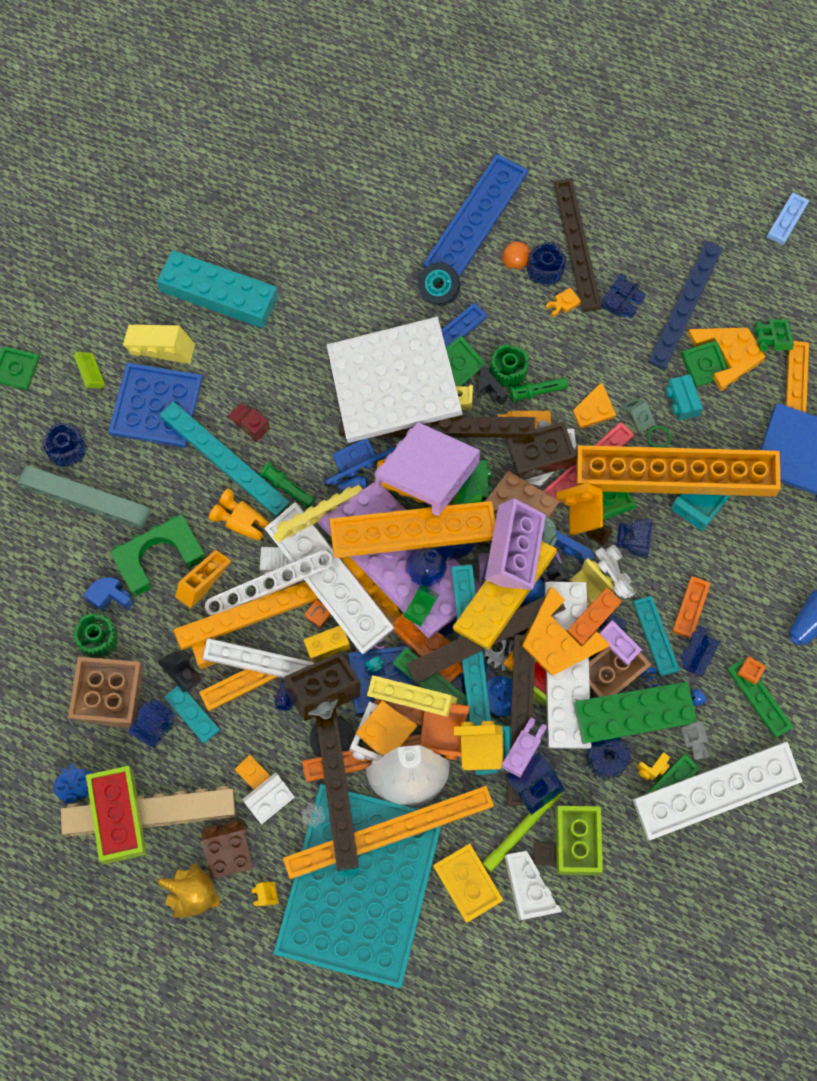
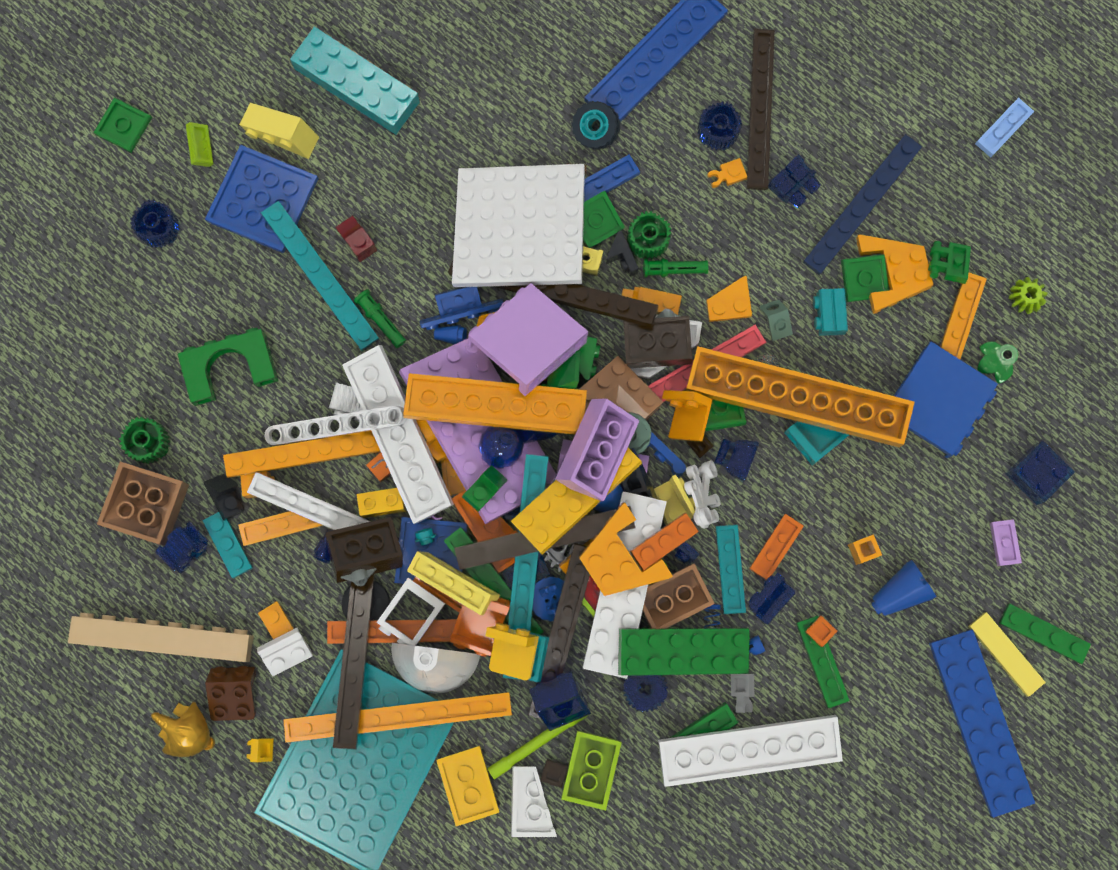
camera: 15 degrees right, 10 degrees up
sand green beam [17,466,151,529] -> none
blue plate [53,763,93,804] -> none
blue brick [83,577,133,612] -> none
red brick [86,766,147,864] -> none
light orange slope [175,550,231,608] -> none
light orange piece [208,488,270,541] -> none
light yellow plate [273,485,363,543] -> none
clear plant [301,803,325,828] -> none
light orange plate [355,700,418,757] -> none
orange hair [501,242,532,270] -> none
lavender hinge [501,718,547,777] -> none
lavender plate [599,620,642,665] -> none
yellow bracket [636,752,670,781] -> none
green piece [647,426,671,448] -> none
none -> light orange brick [848,534,882,565]

